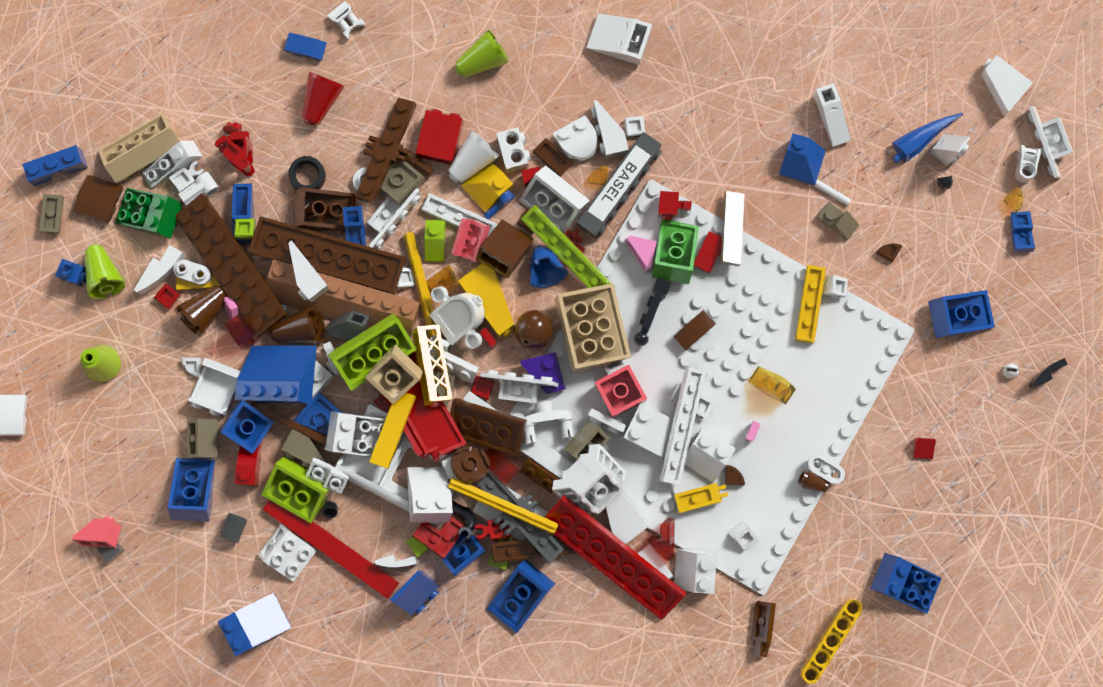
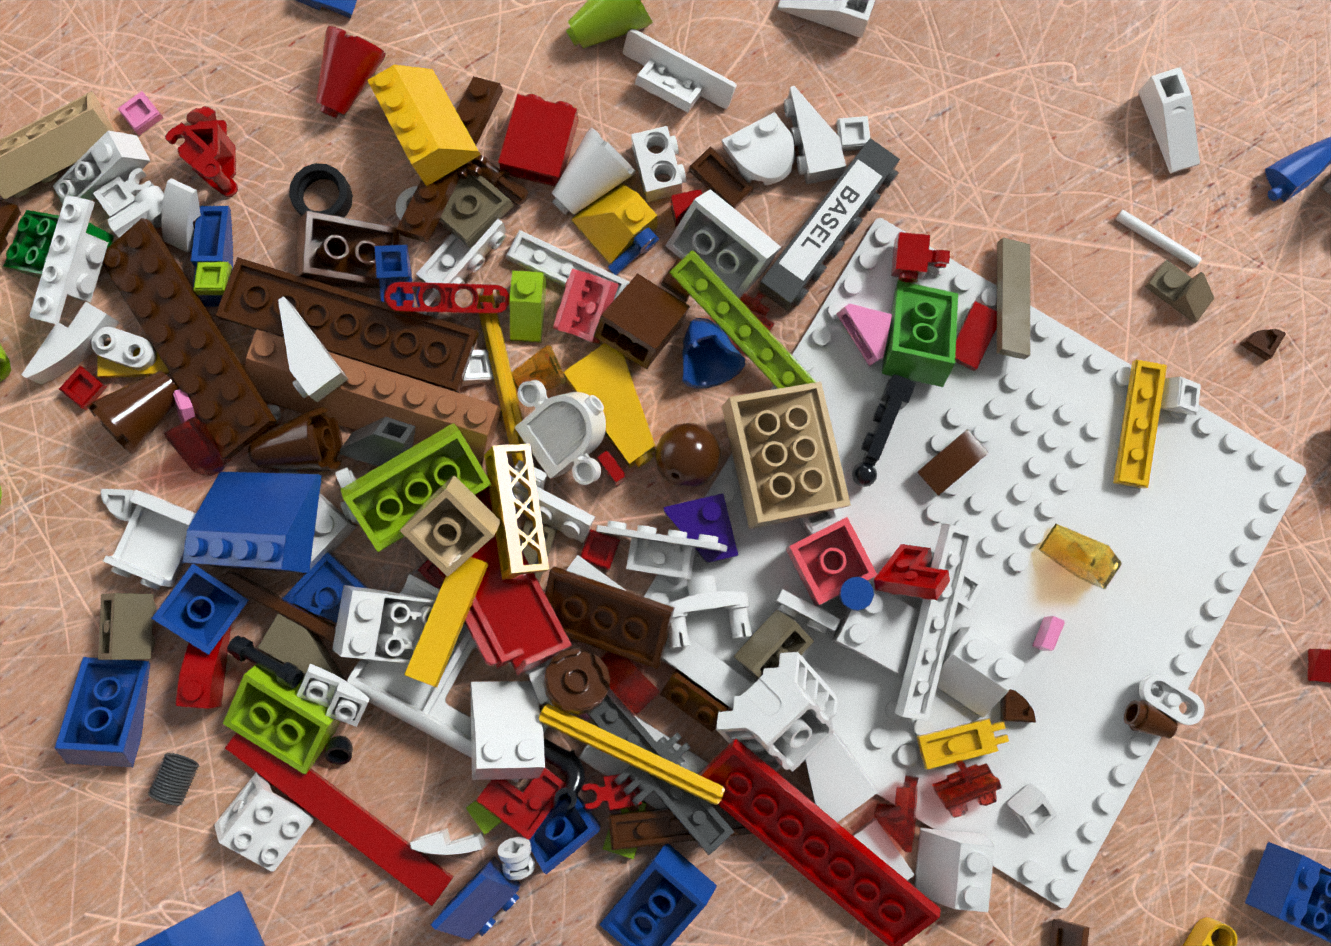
camera: 10 degrees left, 0 degrees up
clear yellow tile [588,166,609,185] -> none
blue slope [779,133,826,186] -> none
none -> white bracket [30,195,109,325]
none -> bright pink tile [118,91,164,136]
none -> white slope [161,178,201,253]
none -> black bar [227,636,303,689]
none -> yellow slope [367,65,481,186]
none -> red beam [384,282,510,313]
none -> white wheel [498,837,536,880]
none -> white bracket [623,29,737,113]
none -> blue tile [839,577,874,611]
none -> red plate [874,544,950,600]
none -> clear red hips [932,760,1002,818]

